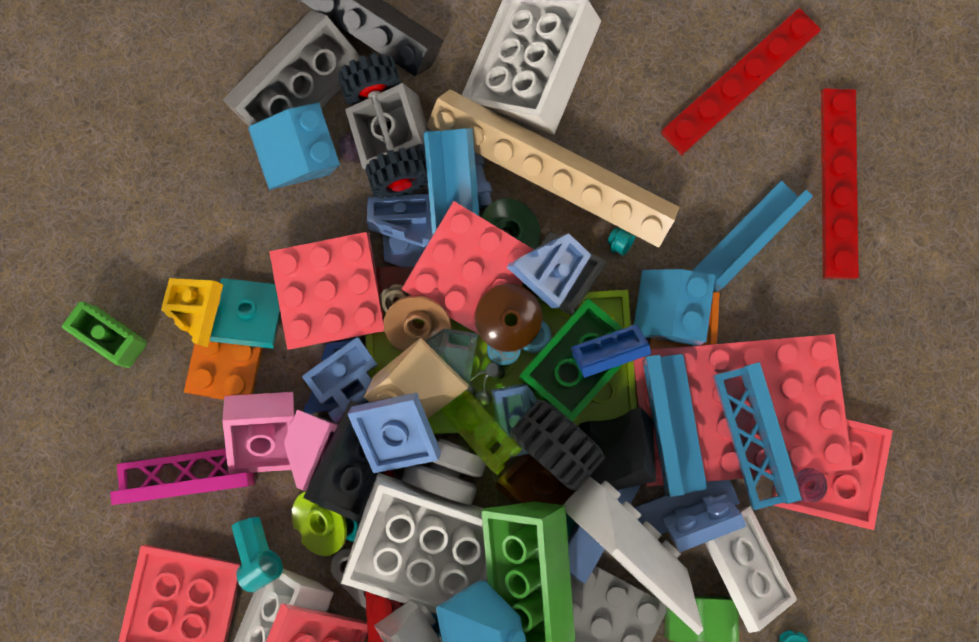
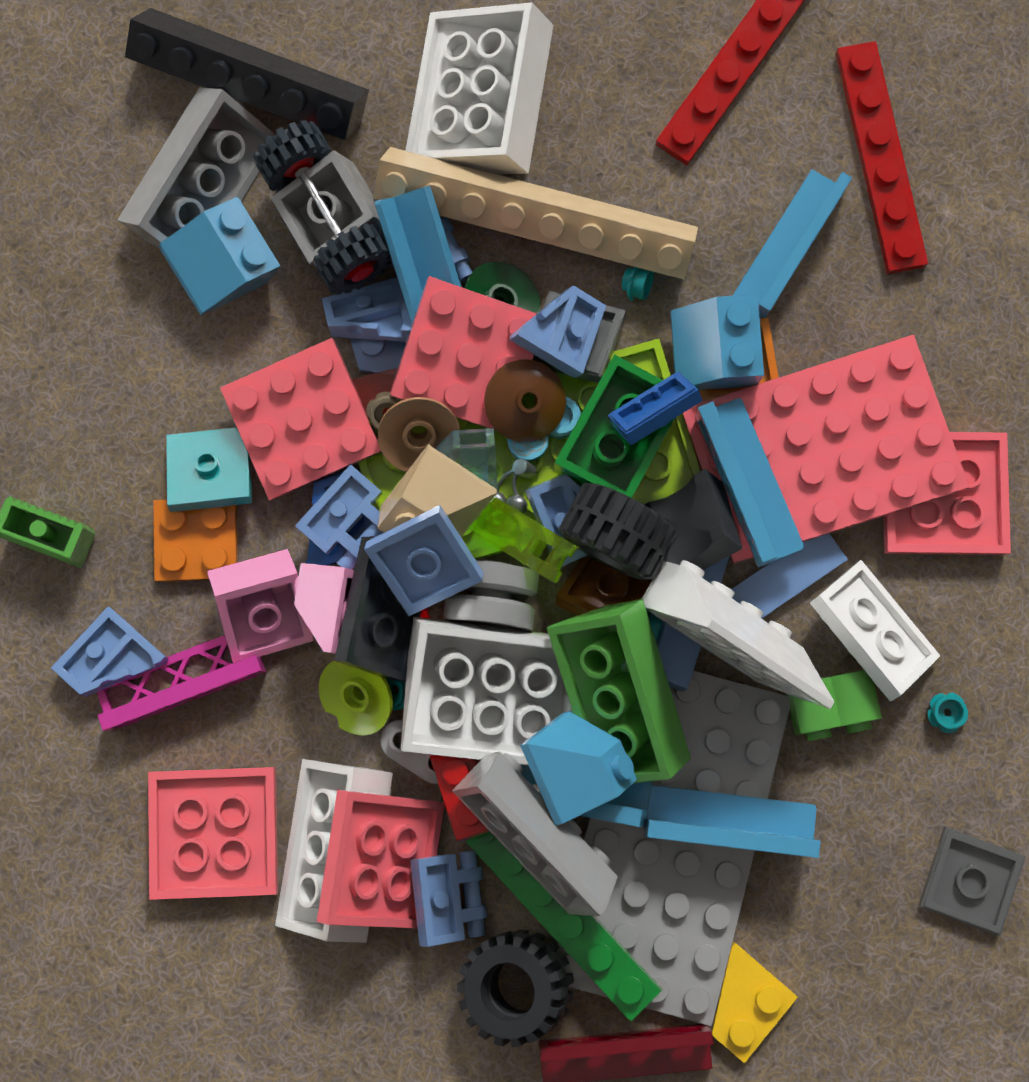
camera: 15 degrees left, 0 degrees up
yellow wing [161,278,223,347] -> none
teal piece [231,517,283,593] -> none
plate [339,131,361,164] -> none
medium blue plate [662,493,746,552] -> none
dark azure fence [713,362,802,510] -> none
plate [795,468,827,502] -> none
none -> medium blue wing [51,606,169,697]

